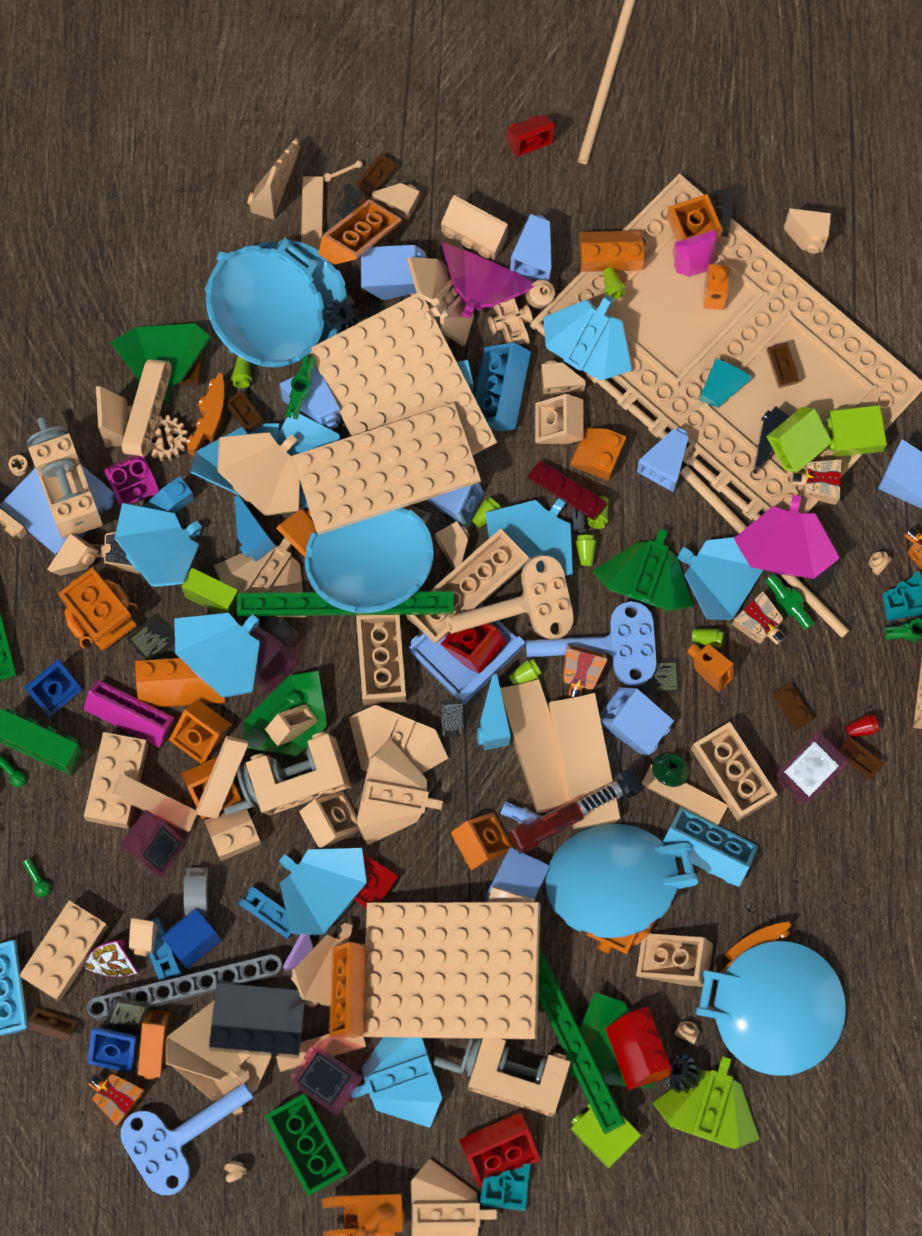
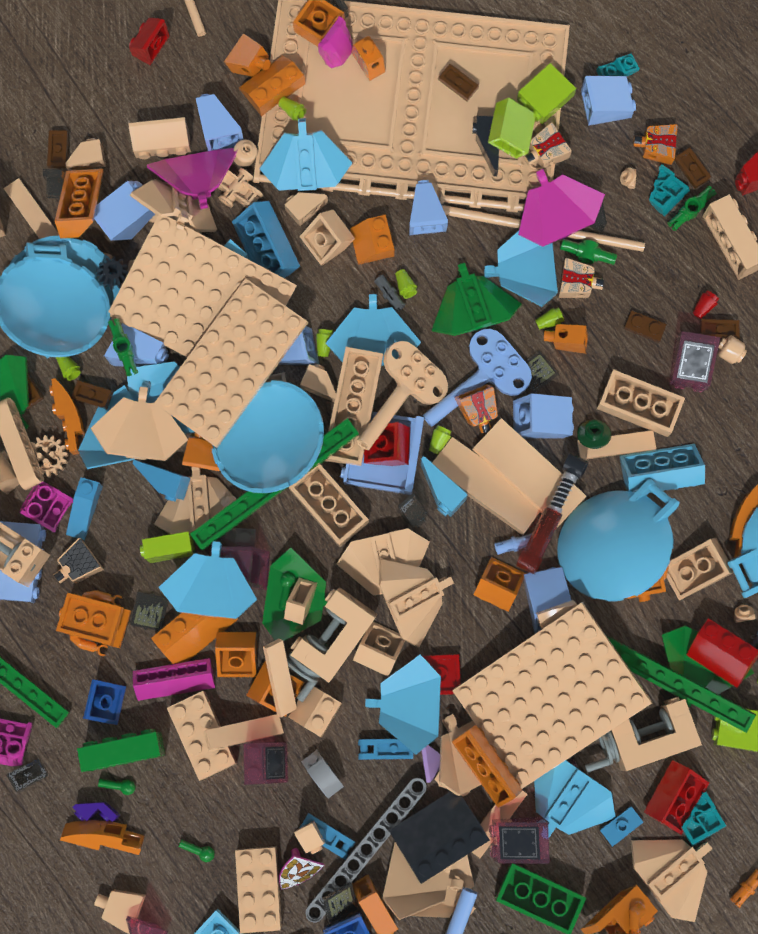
camera: 30 degrees left, 5 degrees up
light nougat slope [47,534,99,576] -> none
medium azure panel [115,503,202,587] -> none
blue slope [161,908,221,970] -> none
light nougat hinge [323,160,363,182] -> none
dark red plate [527,460,607,521] -> none
lime cone [575,535,596,566] -> none
teal slope [699,359,752,408] -> none
none -> orange torso [224,34,271,77]
none -> dark azure plate [600,806,644,847]
none -> light nougat head [717,336,747,364]

